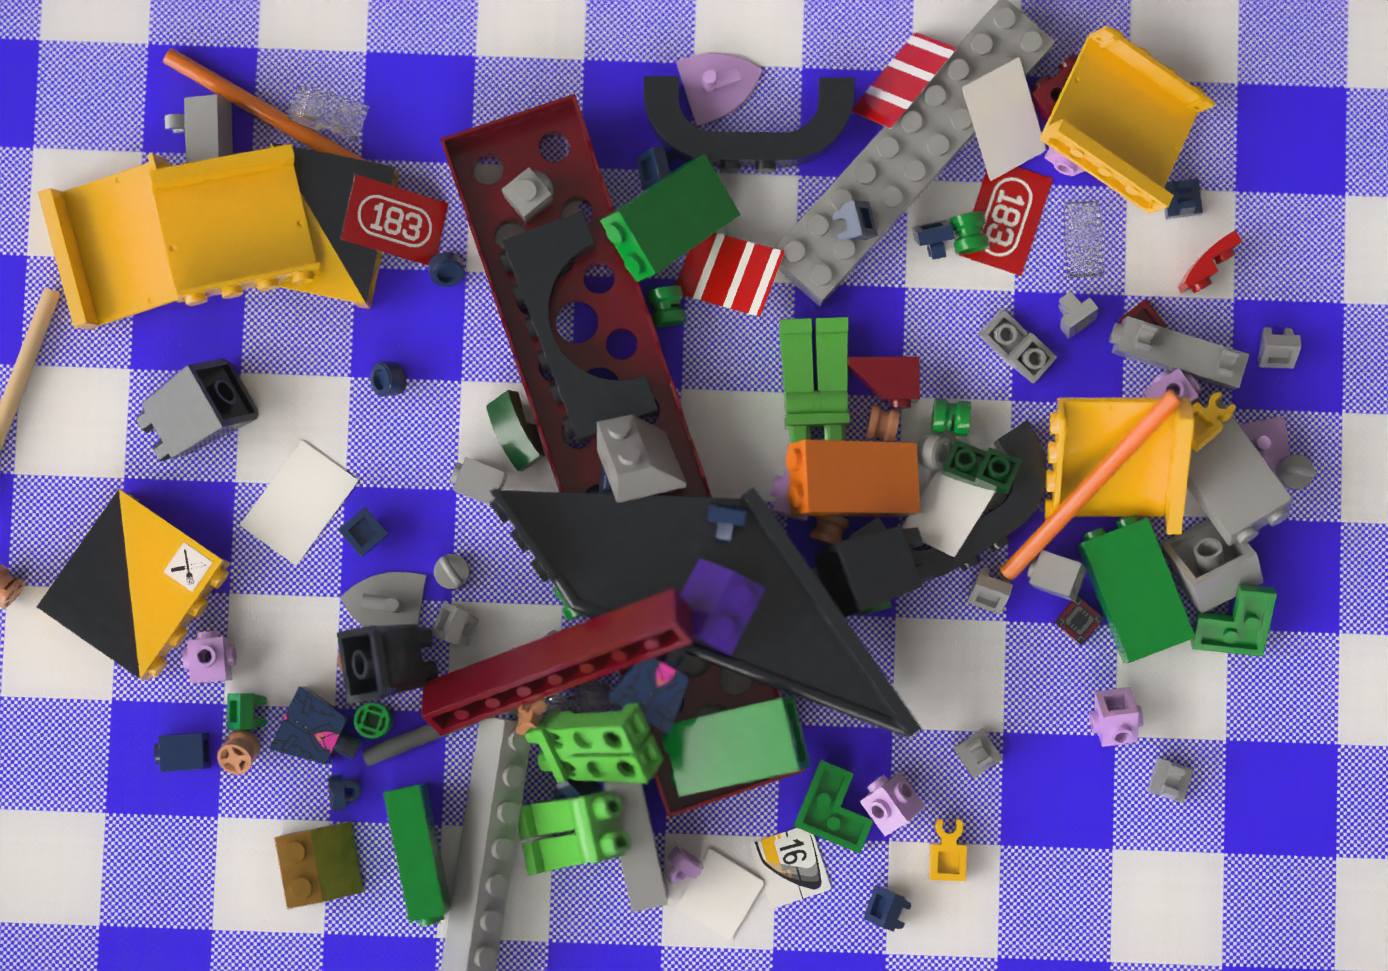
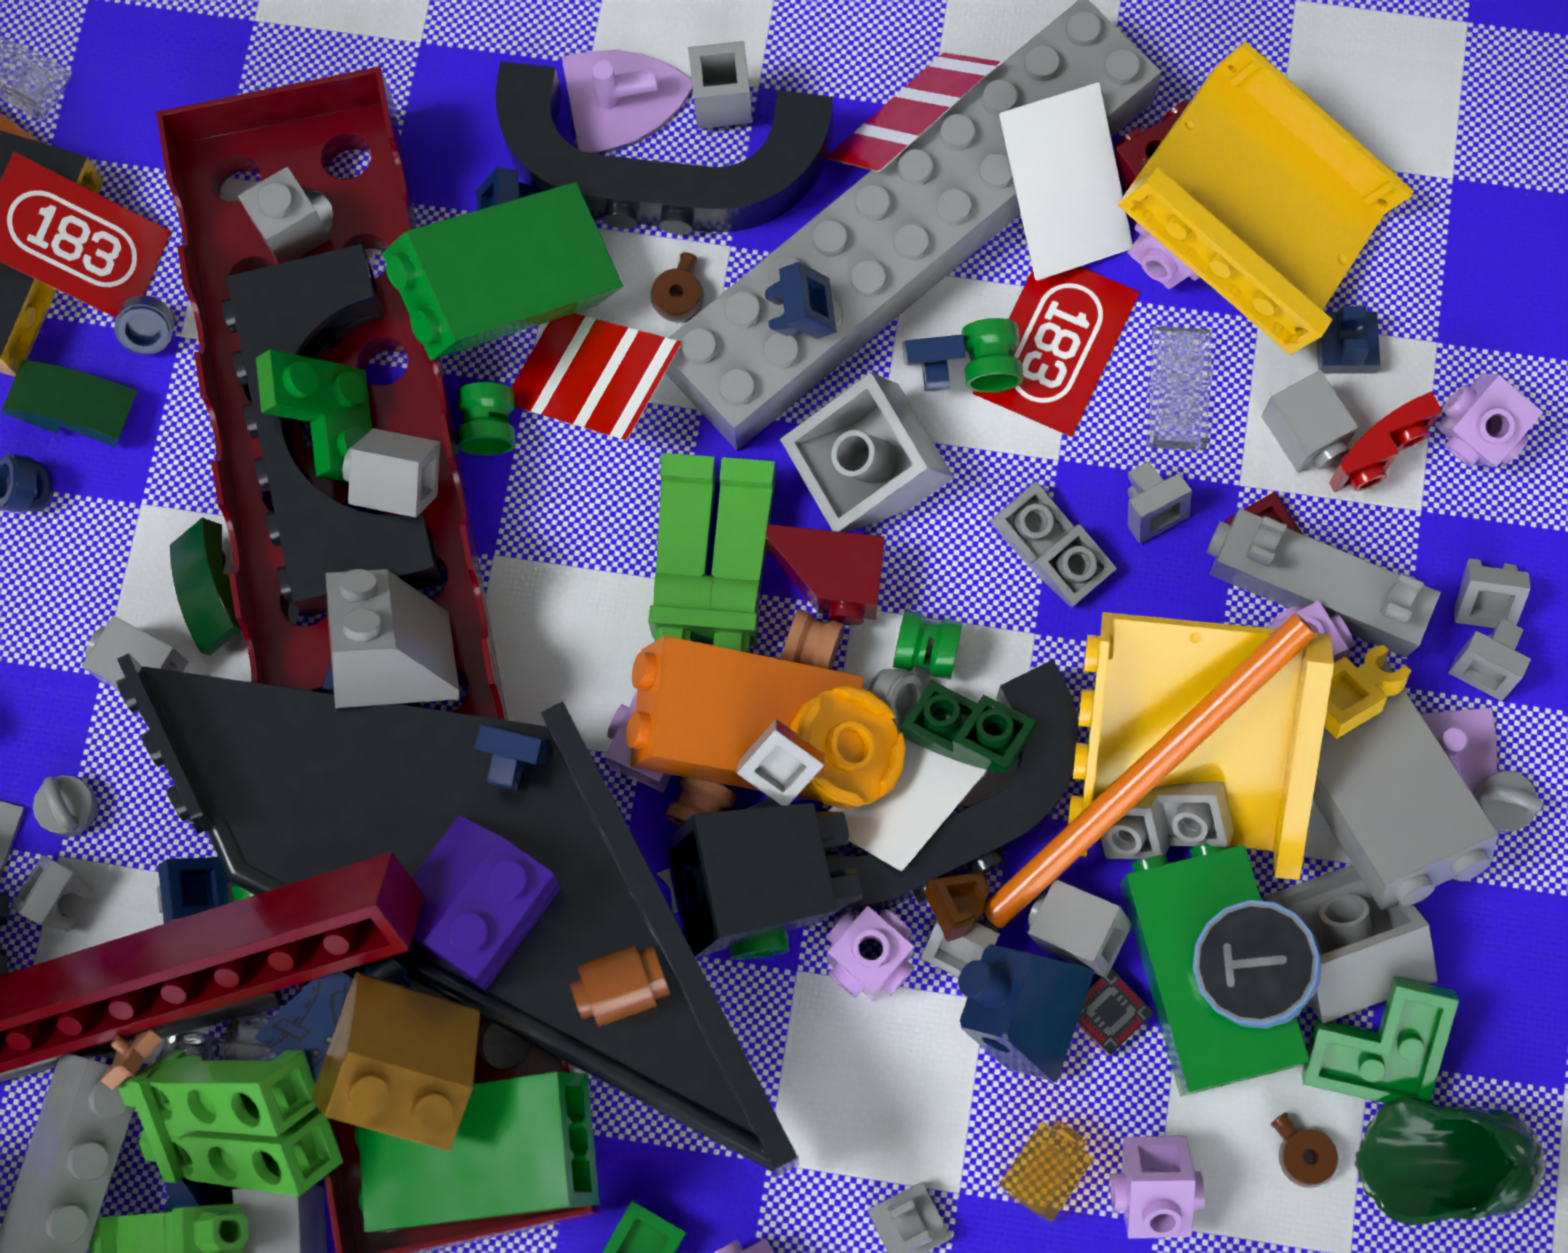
camera: 15 degrees right, 10 degrees down
none -> dark green slope [1,360,137,447]
none -> dark blue tile [157,857,230,924]
none -> green plate [256,349,372,483]
none -> pearl gold slope [311,972,480,1151]
none -> light grey brick [343,428,440,518]
none -> dark orange brick [570,945,670,1027]
none -> reddish brown piece [650,252,704,322]
none -> light grey brick [688,41,753,129]
none -> plate [737,719,825,806]
none -> light grey slope [780,372,954,533]
none -> light orange tile [790,686,906,809]
none -> lavender brick [826,906,915,1001]
none -> reddish brown tile [924,871,989,942]
none -> dark blue torso [958,944,1095,1083]
none -> clear yellow brick [995,1120,1094,1223]
none -> light grey slope [1100,782,1235,859]
none -> black tile [1193,900,1322,1029]
none -> light grey brick [1261,369,1358,473]
none -> reddish brown piece [1271,1112,1338,1188]
none -> dark green hair [1354,1098,1546,1226]
none -> lavender brick [1436,373,1543,467]
none -> light grey tile [1448,618,1531,701]

